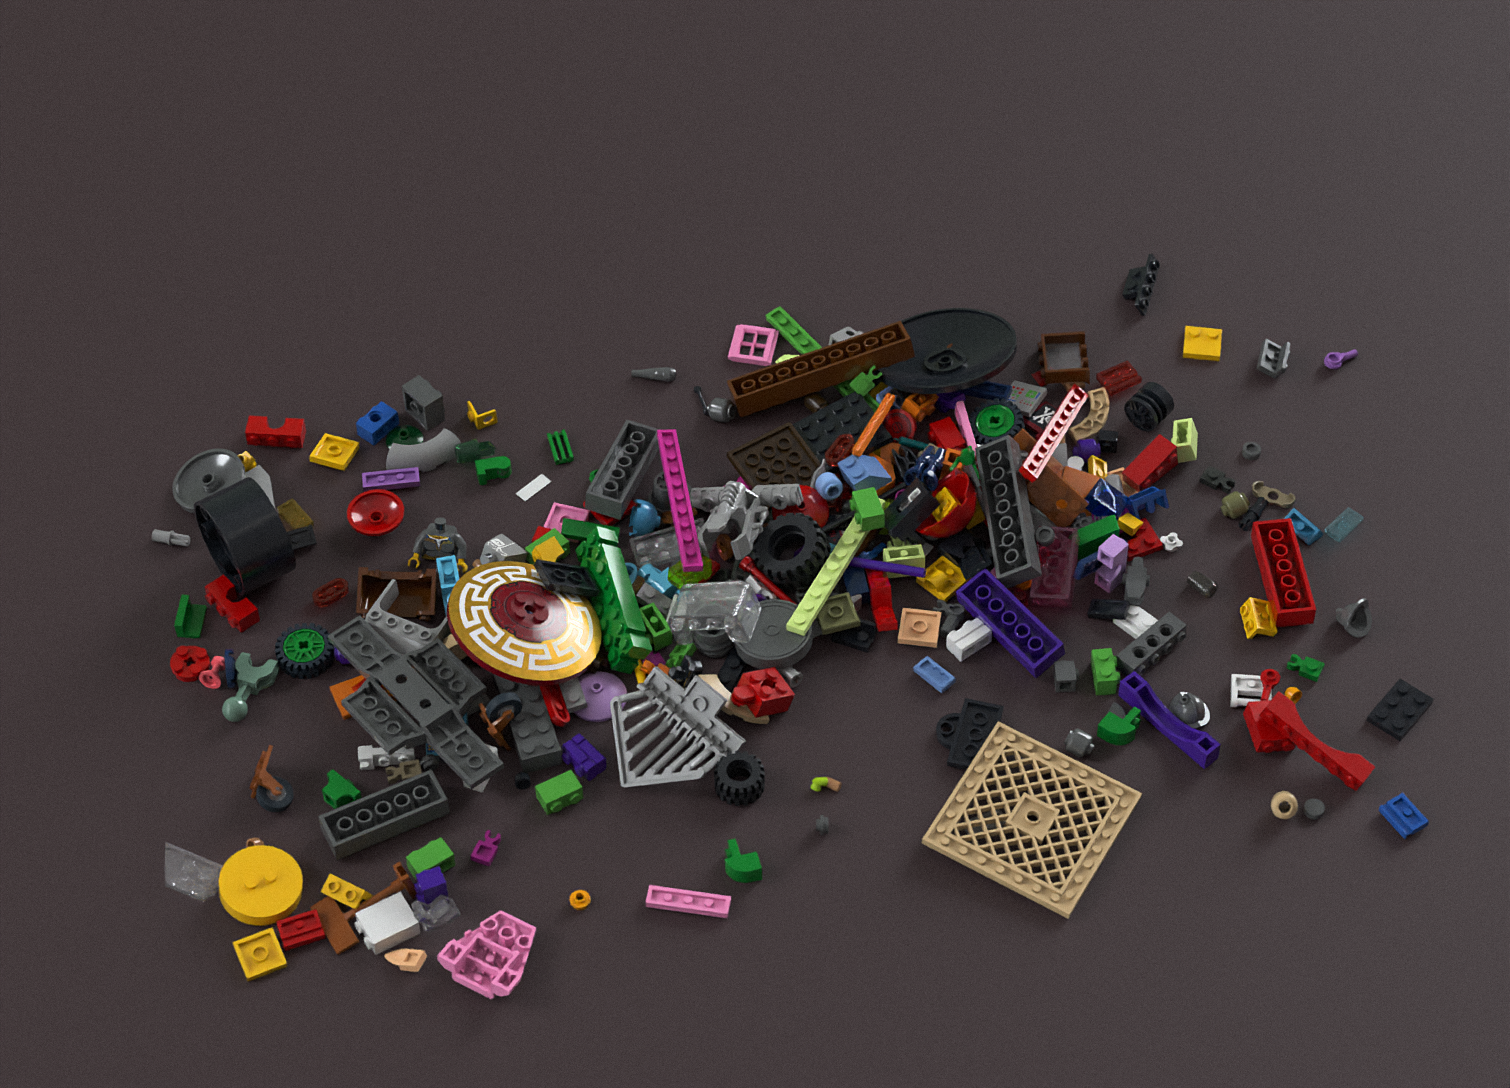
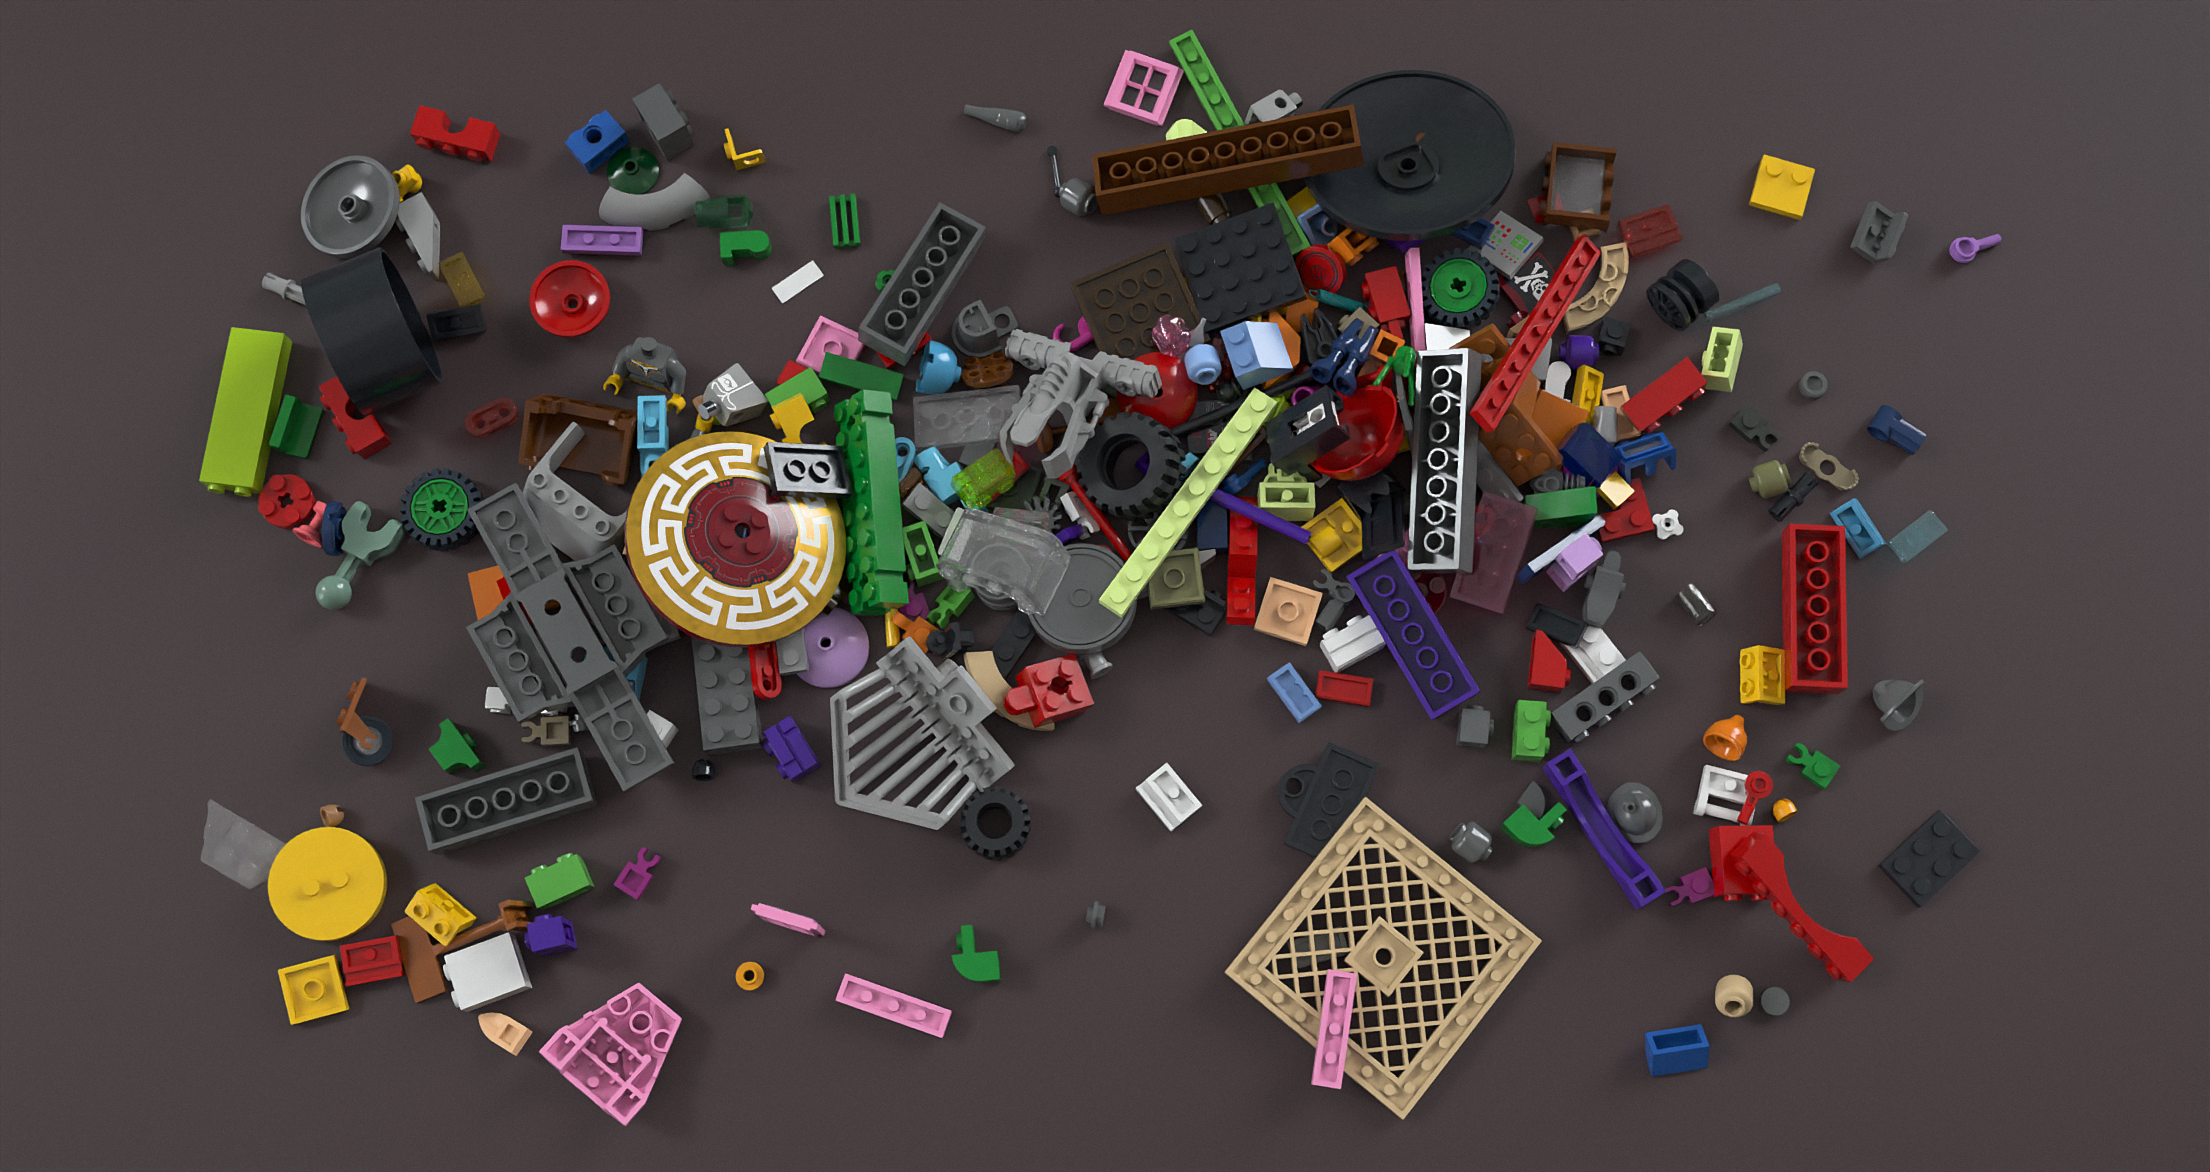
camera: 10 degrees right, 25 degrees up
yellow plate [309,433,360,471] -> none
clear brick [411,894,461,932] -> none
plate [478,692,522,751] -> none
bright green brick [535,770,584,815] -> none
dark pink plate [657,429,703,572] -> none
arm [811,777,842,792] -> none
clear red plate [825,434,855,467] -> none
bright green plate [849,365,882,397] -> none
bright green brick [849,487,885,532] -> none
orange axle [852,393,895,457] -> none
yellow plate [932,487,961,522] -> none
dark grey tile [1035,526,1055,546] -> none
black bracket [1122,253,1160,316] -> none
blue plate [1378,793,1429,839] -> none
none -> lime brick [199,327,292,497]
none -> bright pink piece [751,902,825,937]
none -> white plate [1136,763,1202,832]
none -> clear pink head [1152,315,1191,357]
none -> bright pink plate [1311,969,1357,1089]
none -> red tile [1315,670,1374,707]
none -> red slope [1527,630,1571,693]
none -> blue brick [1645,1024,1710,1077]
none -> magenta plate [1664,867,1714,907]
none -> orange helmet [1703,715,1747,761]
none -> clear light blue bar [1704,283,1781,323]
none -> dark blue piece [1867,405,1926,455]

